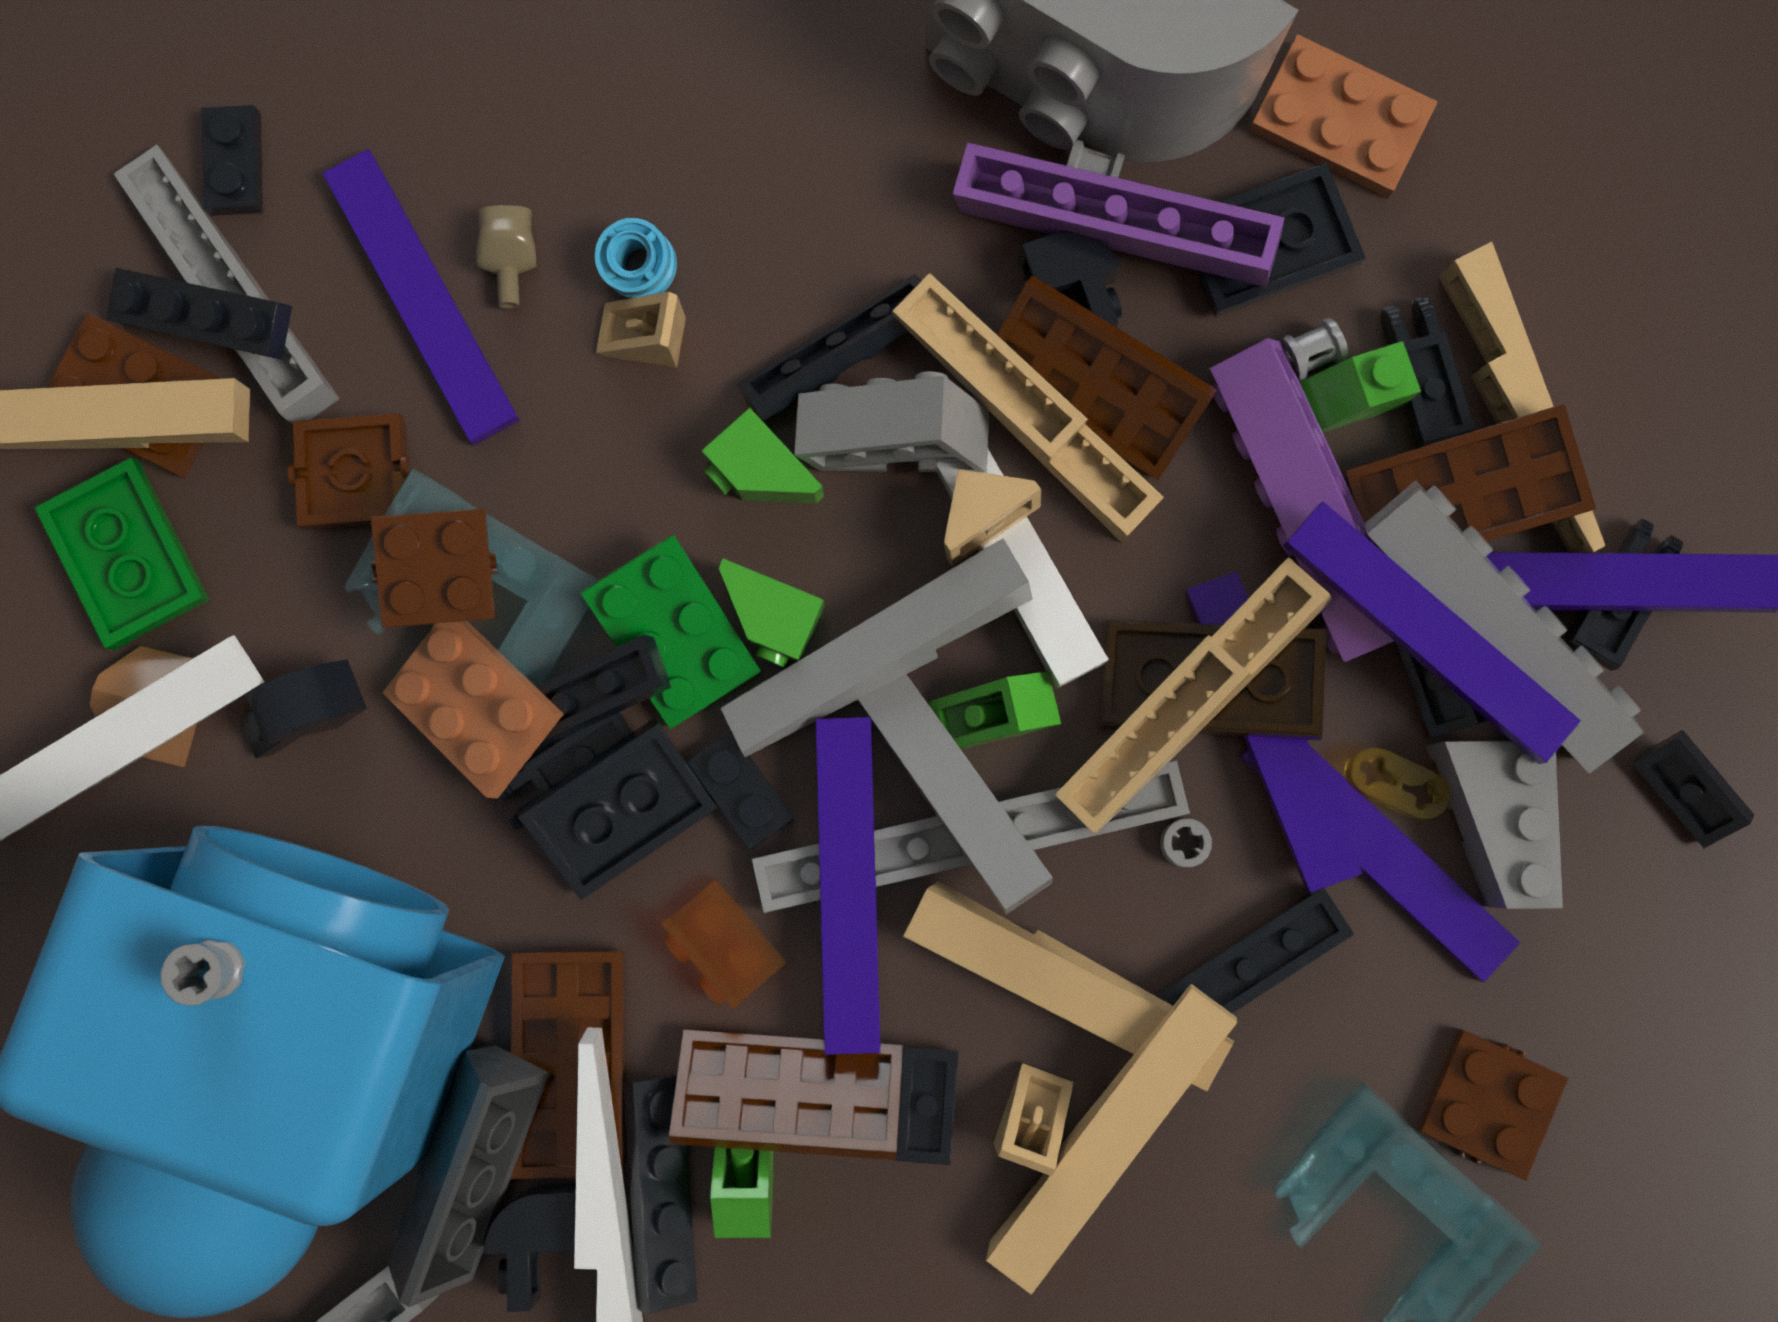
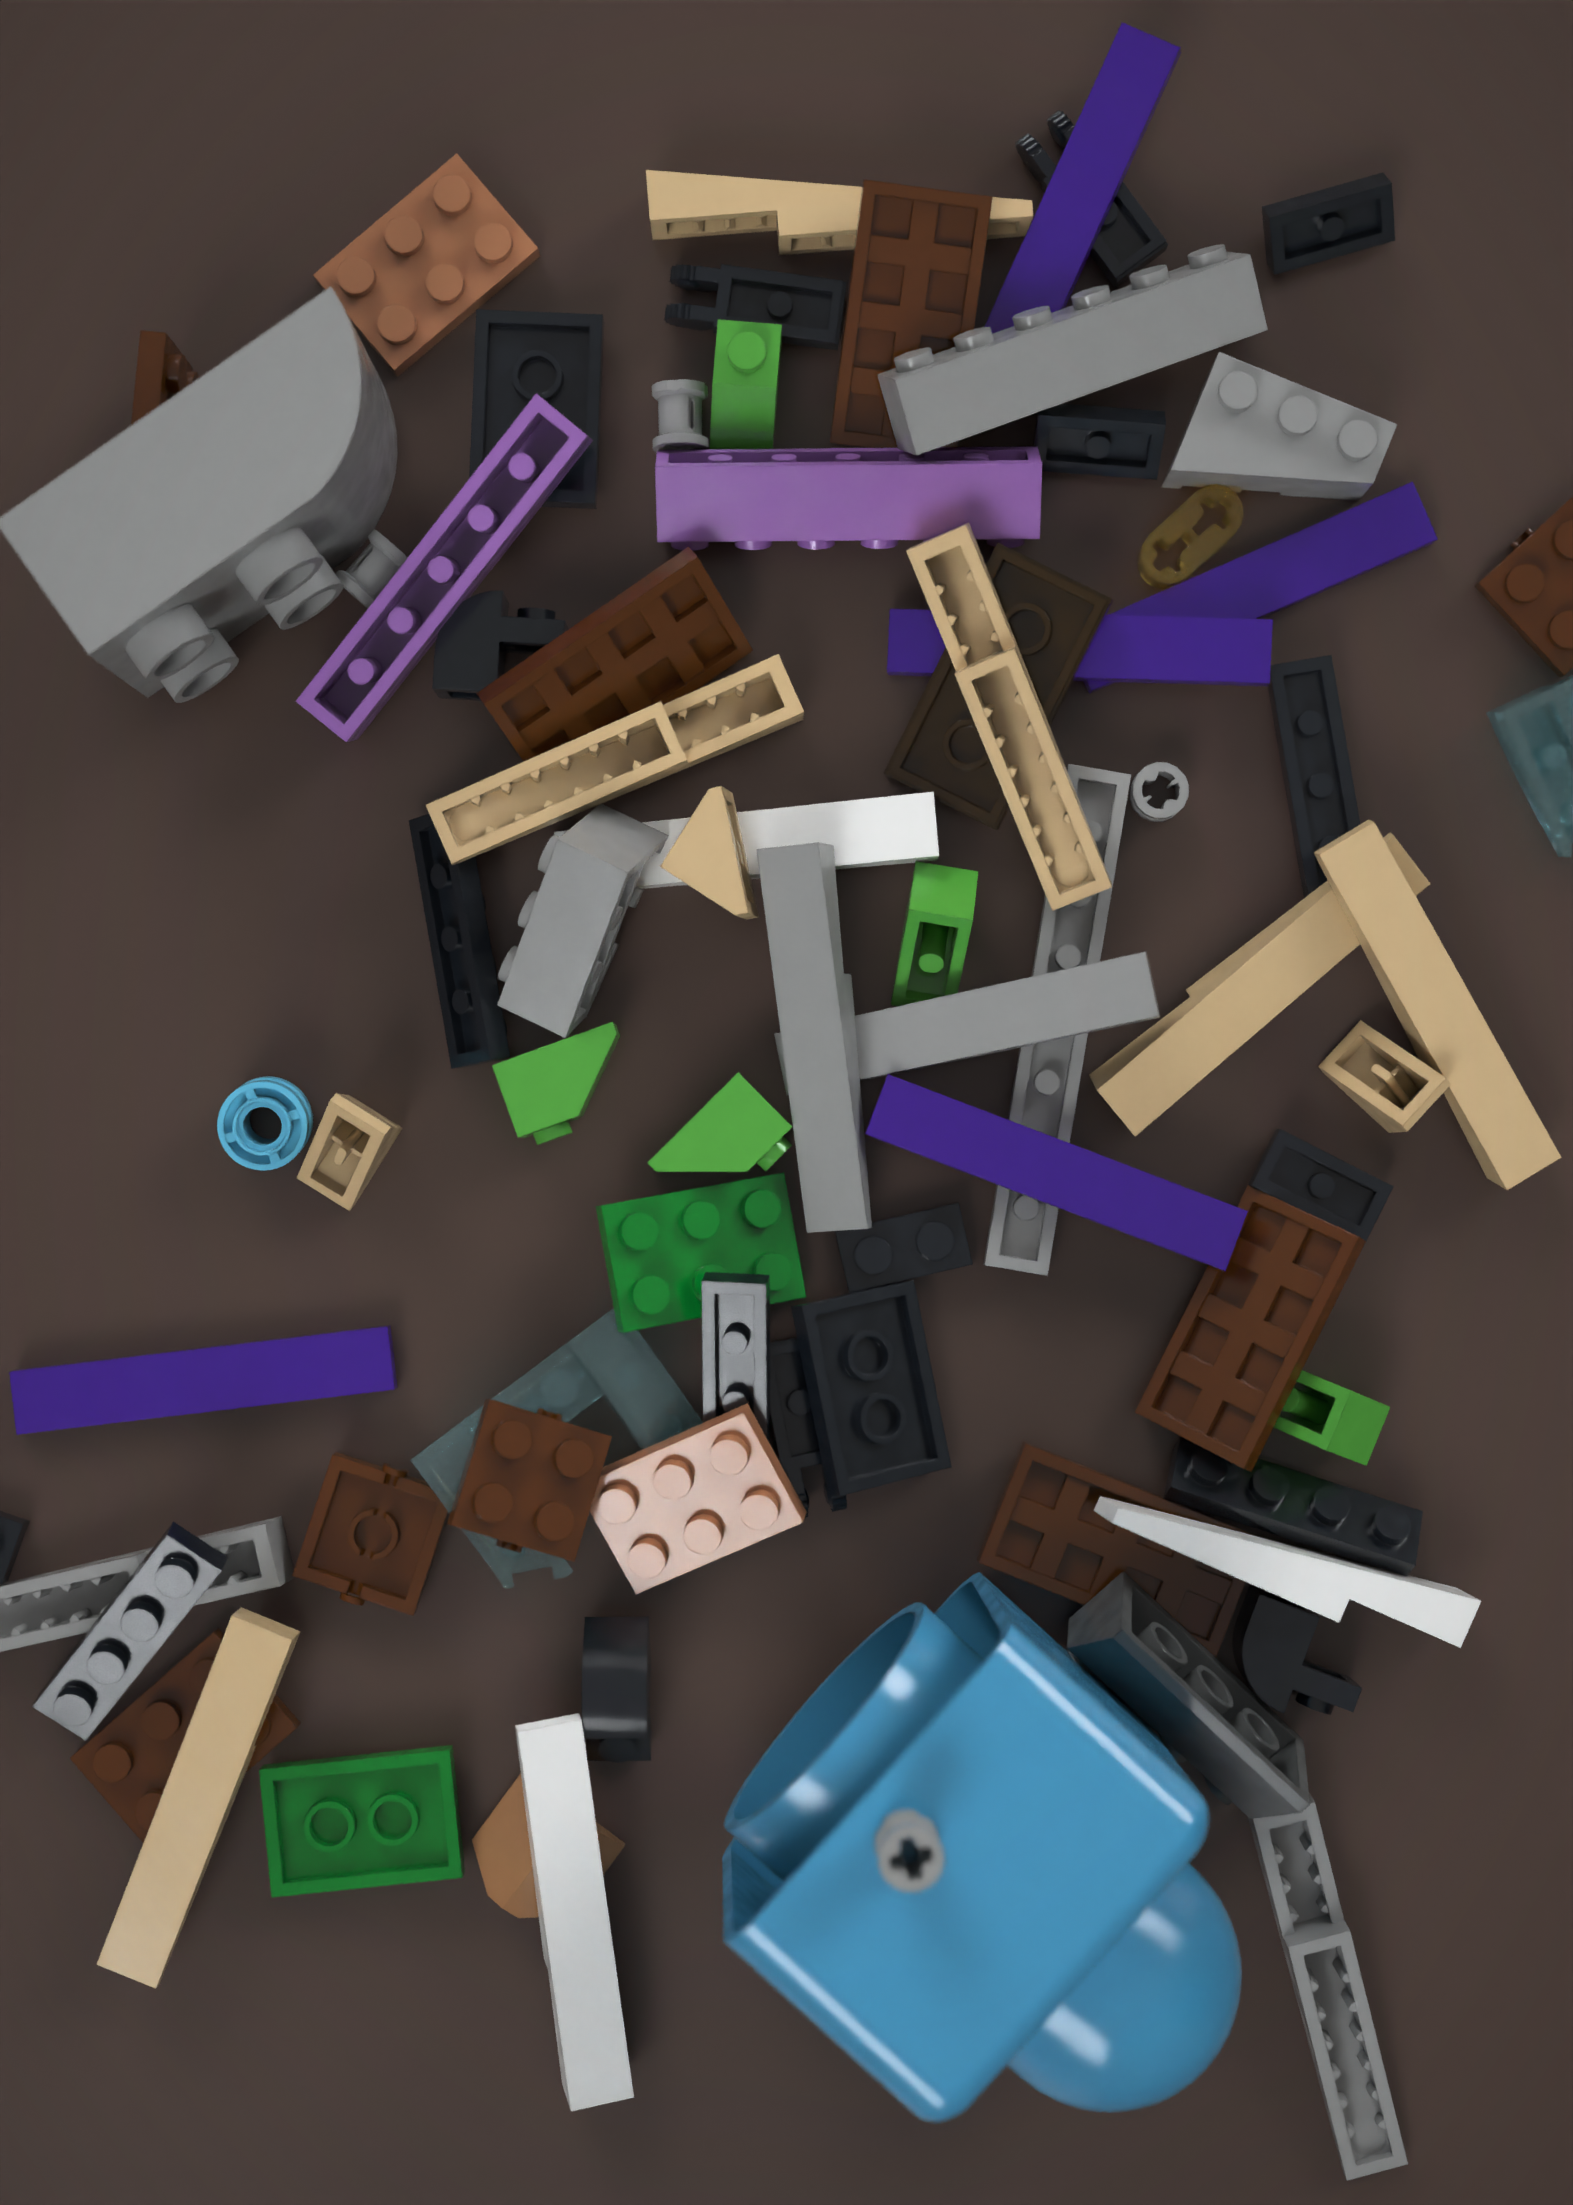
camera: 65 degrees left, 5 degrees up
dark tan piece [476,205,537,309] -> none
clear orange bracket [662,879,787,1009] -> none
dark purple tile [1283,501,1581,764] -> none

